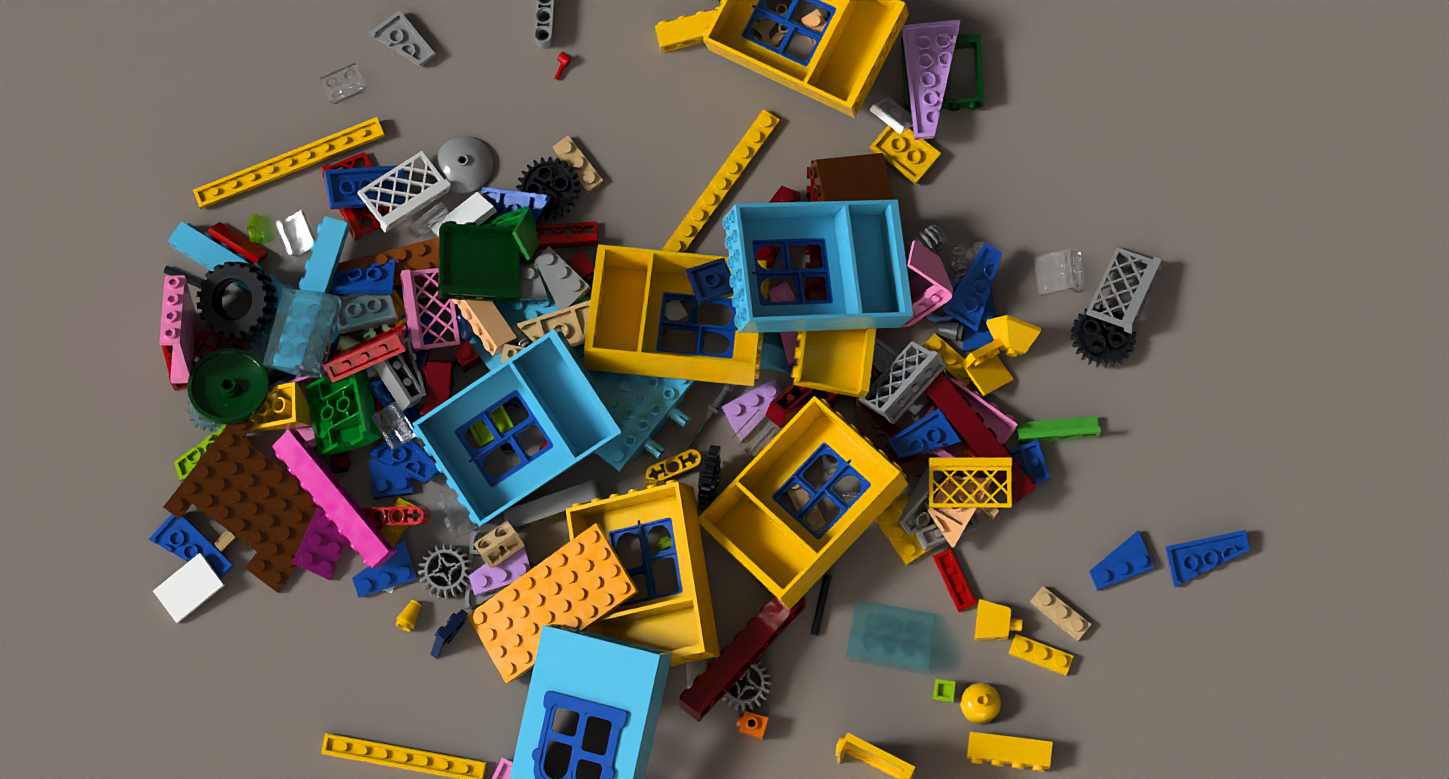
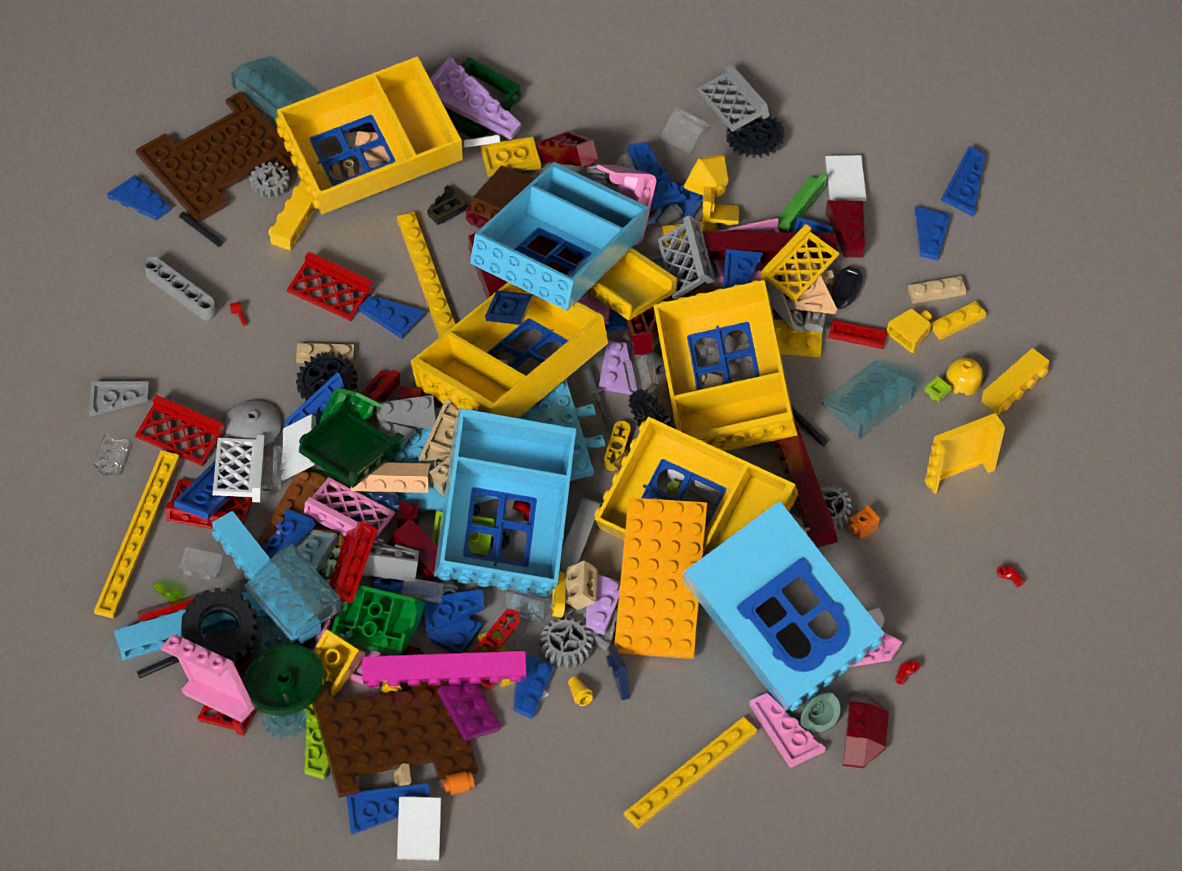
camera: 60 degrees left, 20 degrees down
none -> red fence [135,395,225,466]
none -> red fence [287,251,374,321]
none -> blue wing [359,295,426,339]
none -> black wing [427,185,468,225]
none -> orange brick [443,771,475,795]
none -> dark red wedge [537,130,599,168]
none -> yellow beam [552,571,566,618]
none -> white tile [825,155,866,202]
none -> dark red wedge [825,200,865,258]
none -> black piece [831,266,863,309]

